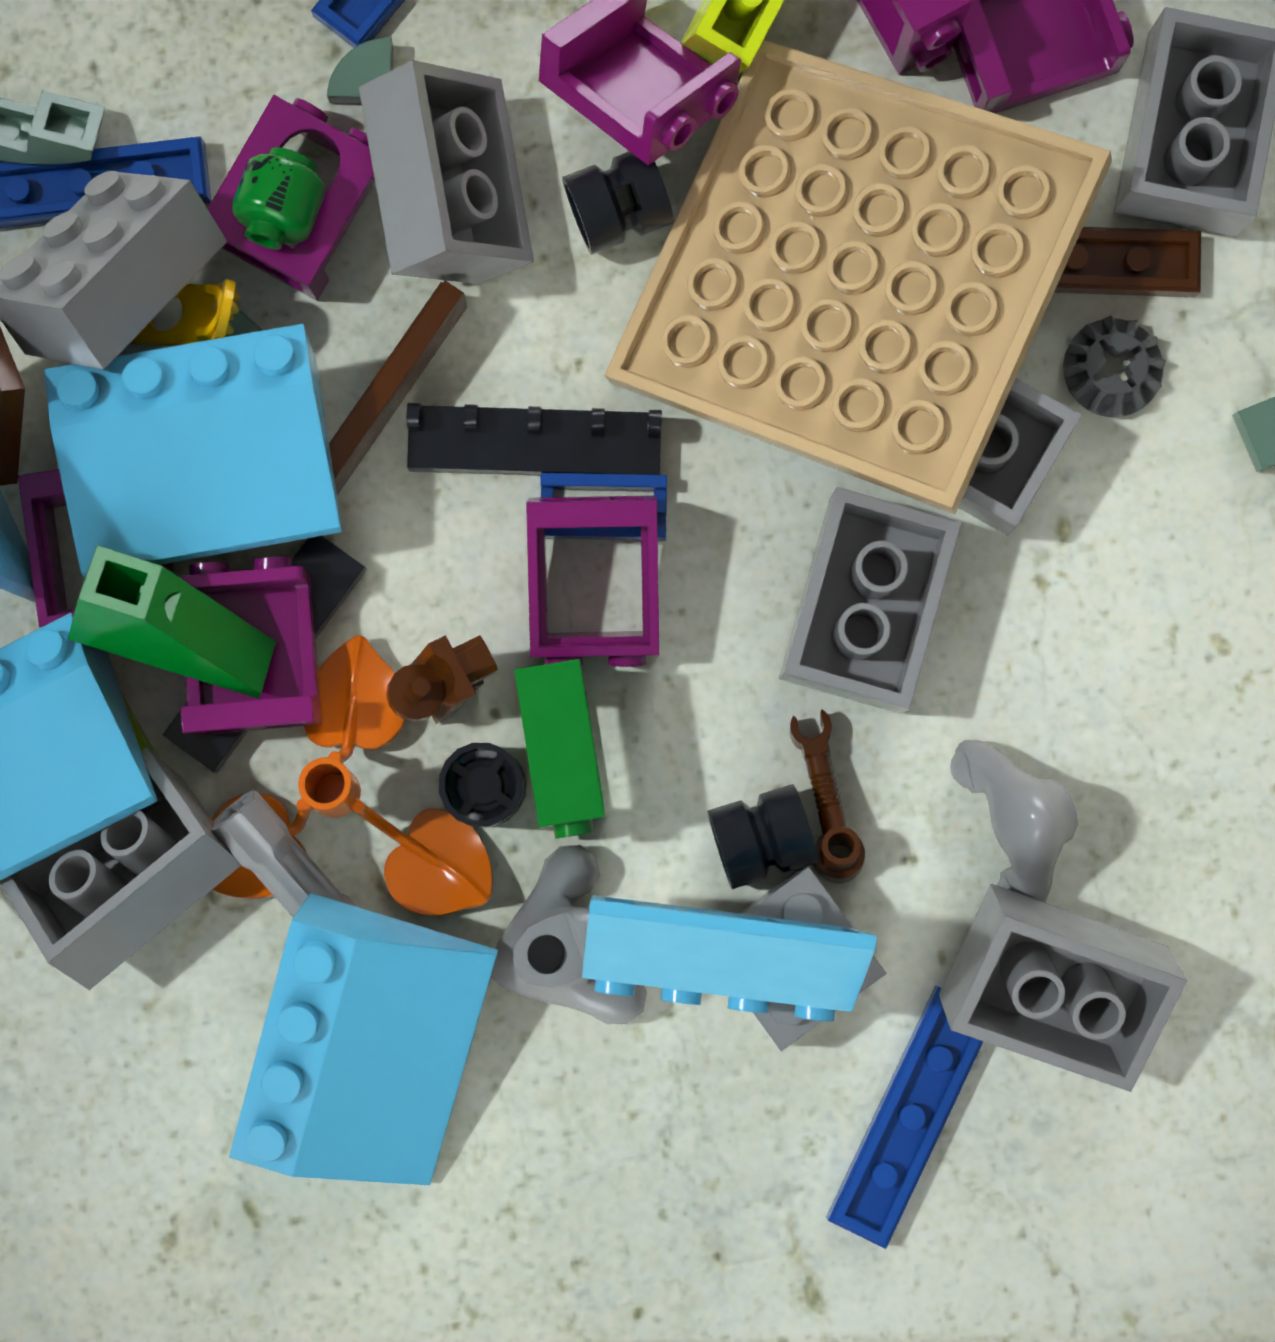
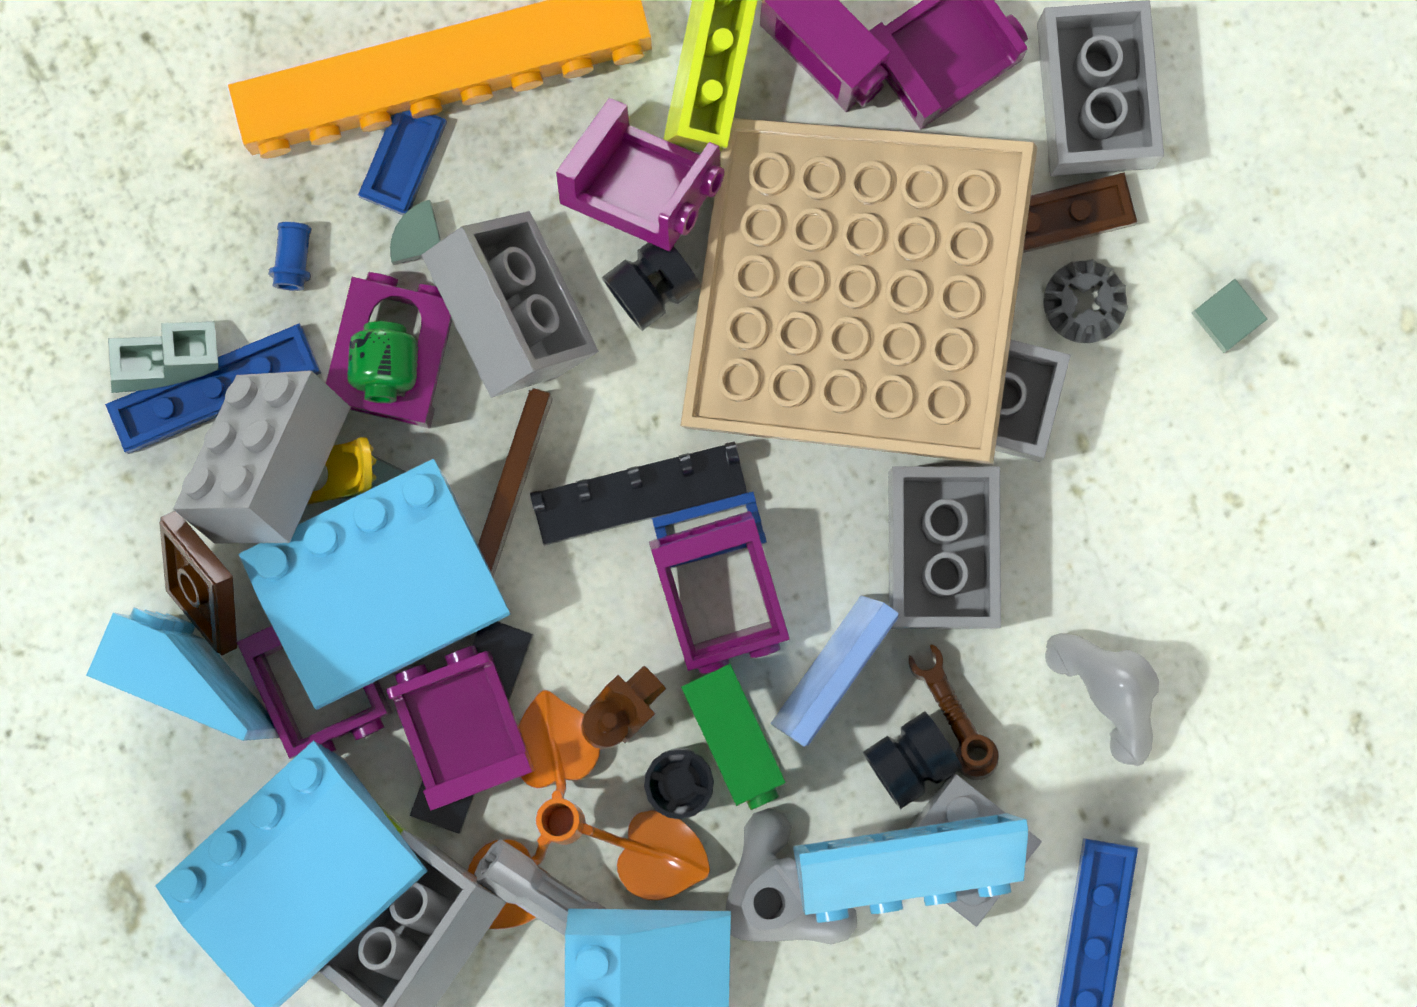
camera: 15 degrees left, 0 degrees up
green slope [68,545,276,699] -> none
light grey brick [939,884,1187,1092] -> none
none -> blue pin [268,222,312,291]
none -> light blue tile [770,595,899,747]

